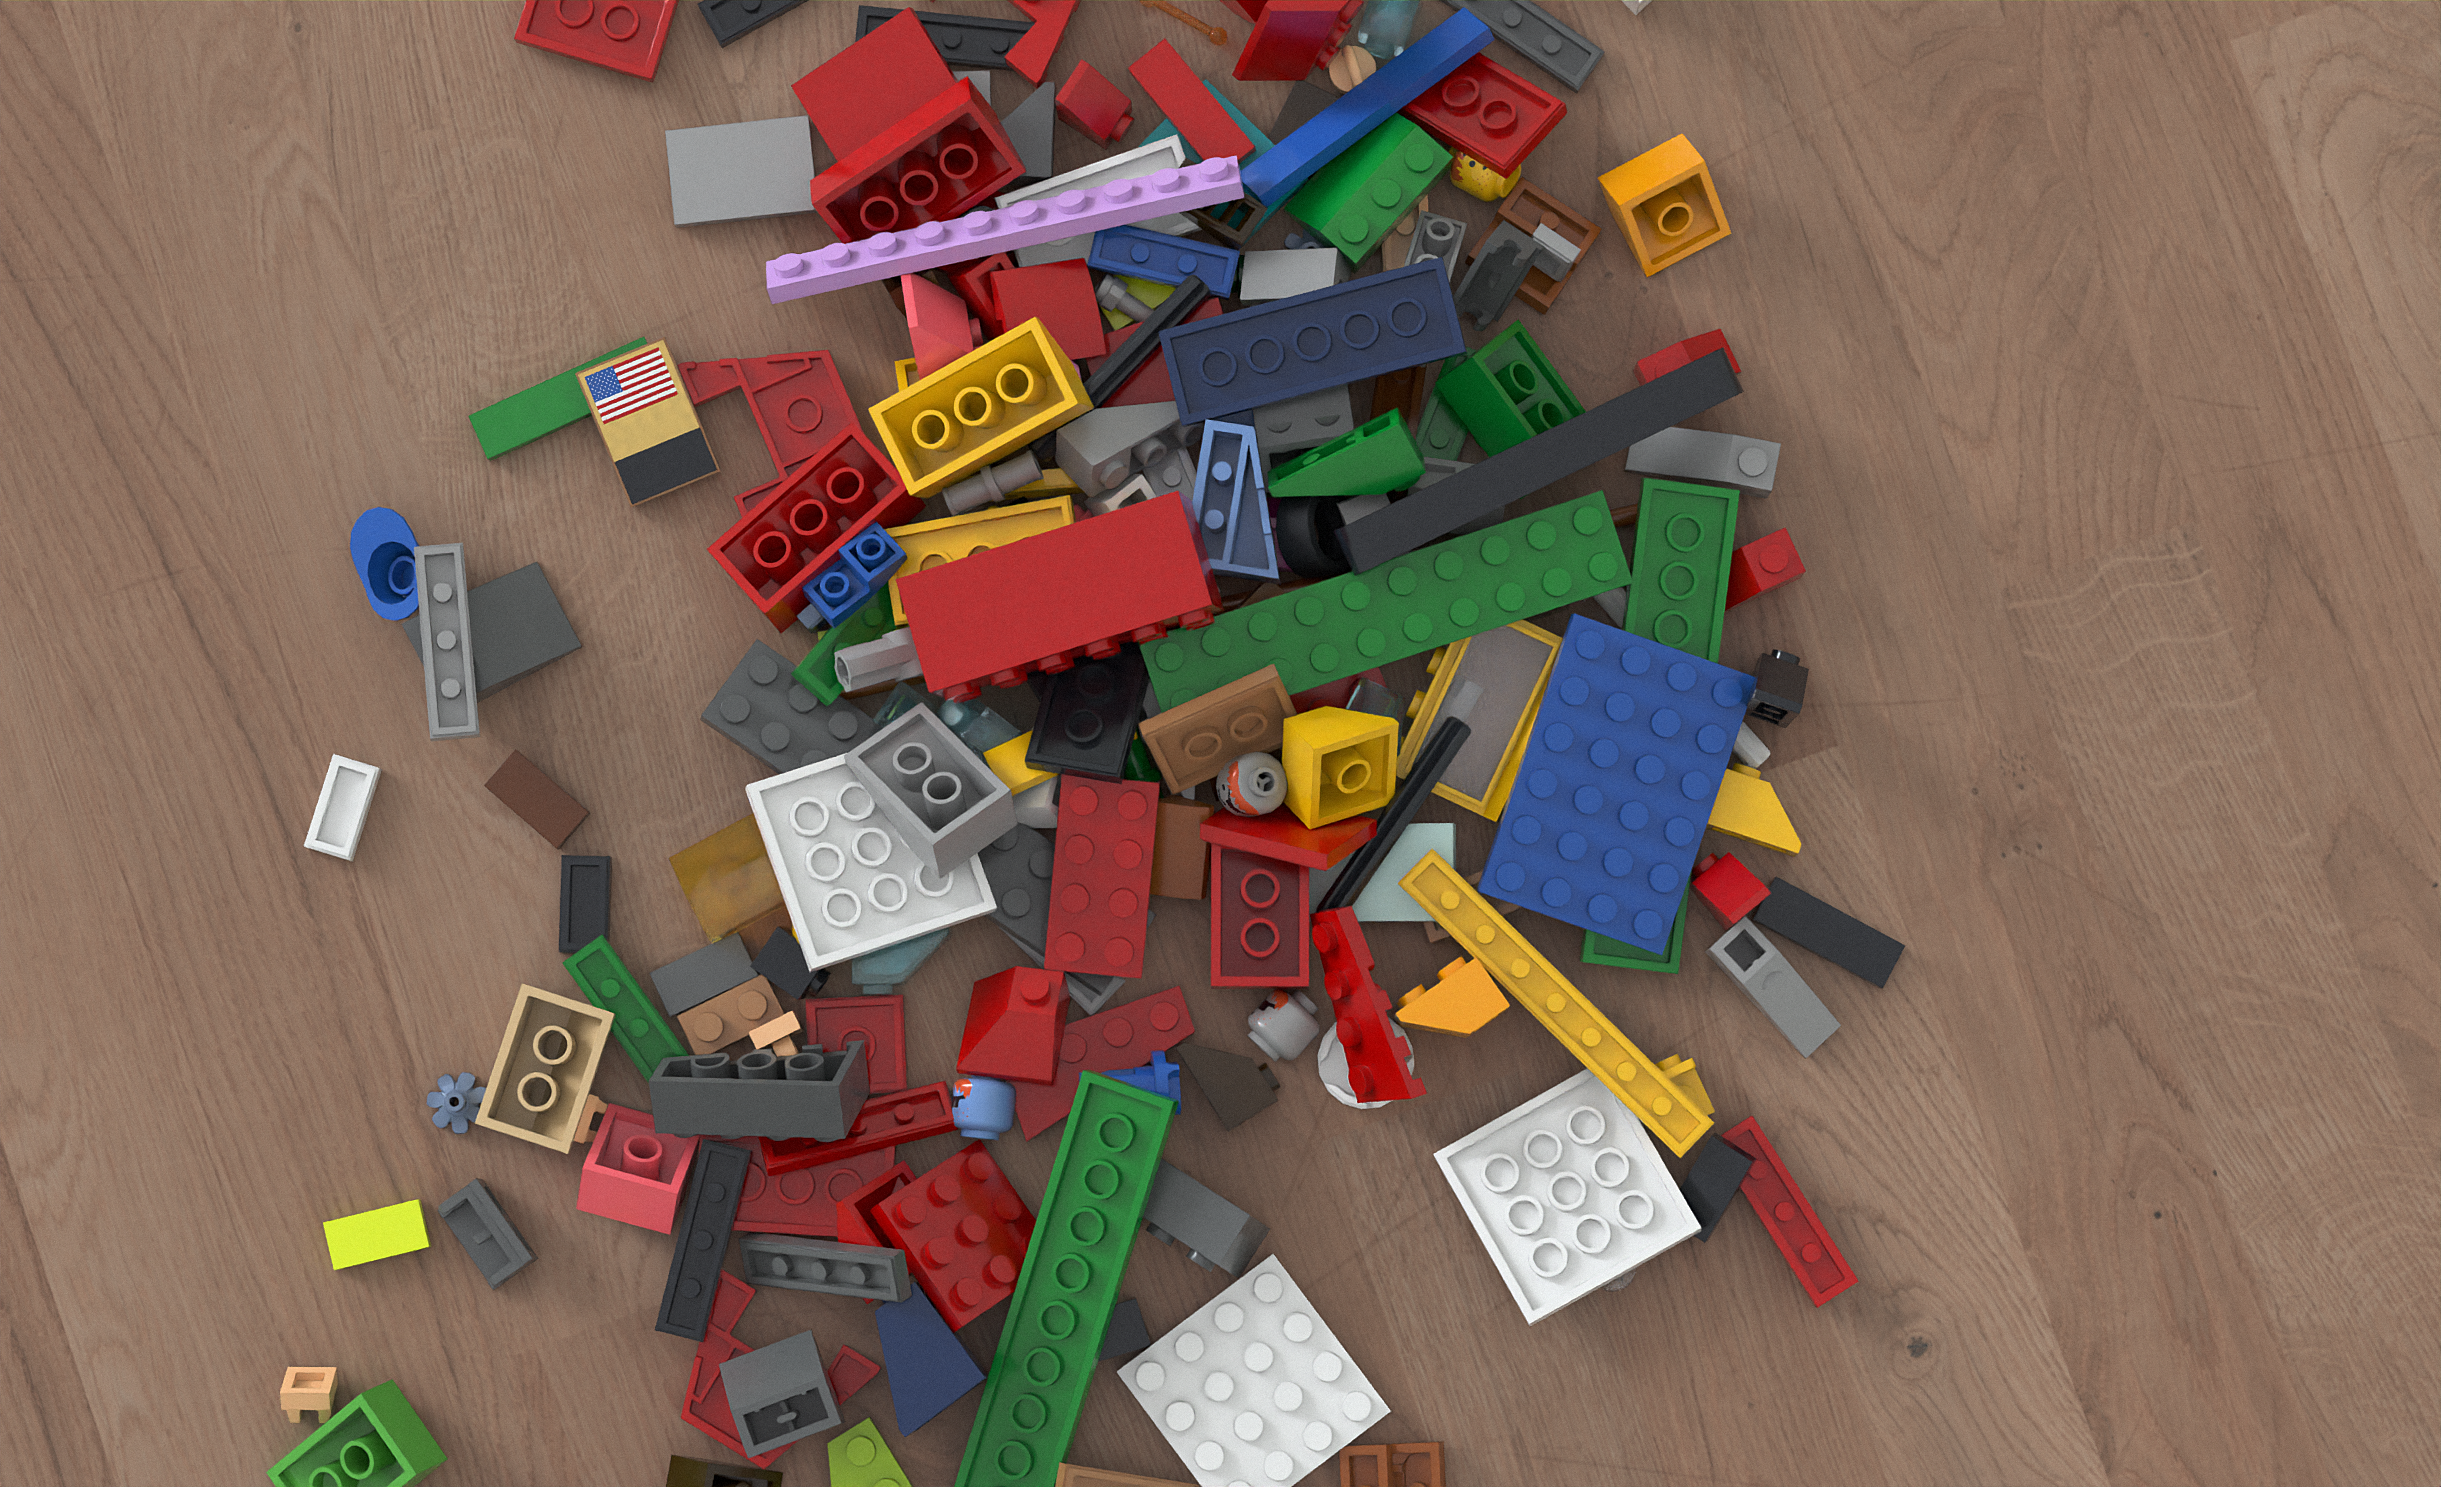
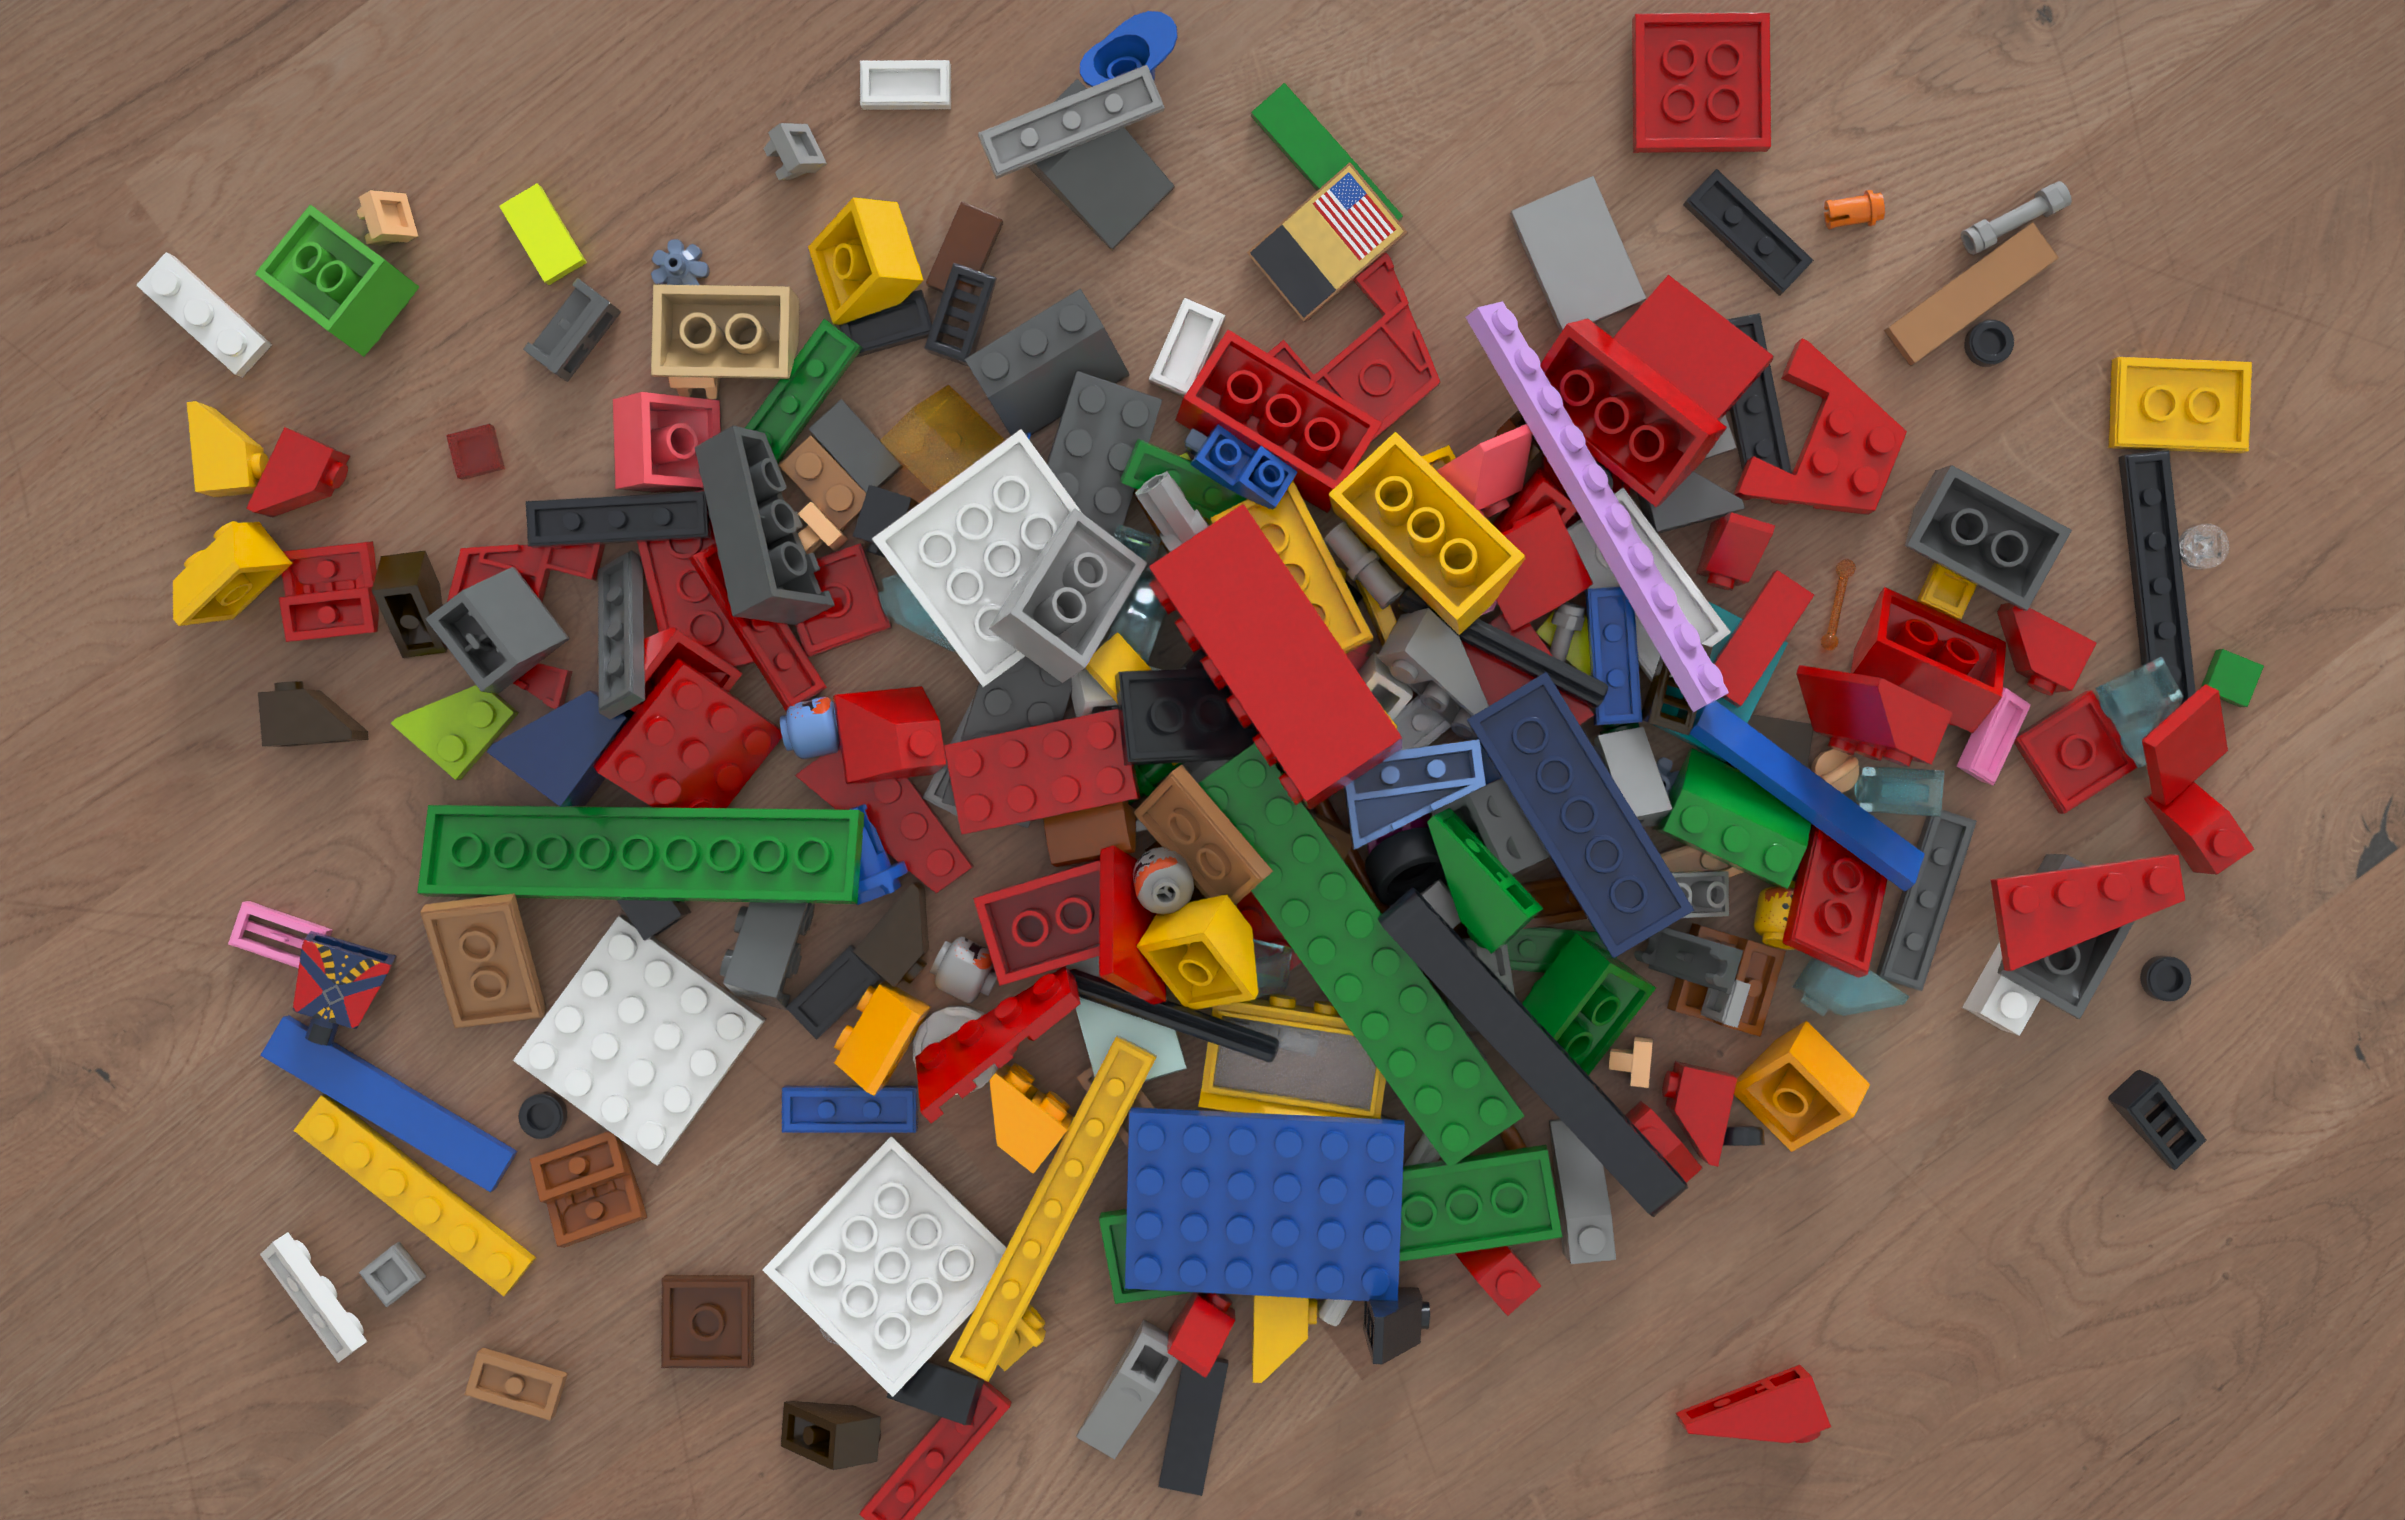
camera: 70 degrees right, 5 degrees up
none -> clear red tile [446,424,505,480]
none -> reddish brown tile [661,1275,754,1368]
none -> light grey tile [763,123,827,180]
none -> dark brown slope [781,1401,881,1470]
none -> blue tile [782,1086,918,1133]
none -> black tile [786,945,882,1040]
none -> yellow slope [808,197,924,325]
none -> light orange slope [834,980,931,1096]
none -> black slope [924,263,997,367]
none -> dark grey slope [965,288,1130,436]
none -> white tile [1149,298,1225,397]
none -> light nougat tile [1609,1037,1653,1088]
none -> red slope [1662,1061,1737,1167]
none -> red slope [1676,1365,1831,1443]
none -> black tile [1723,1126,1765,1146]
none -> clear light blue slope [1793,957,1909,1016]

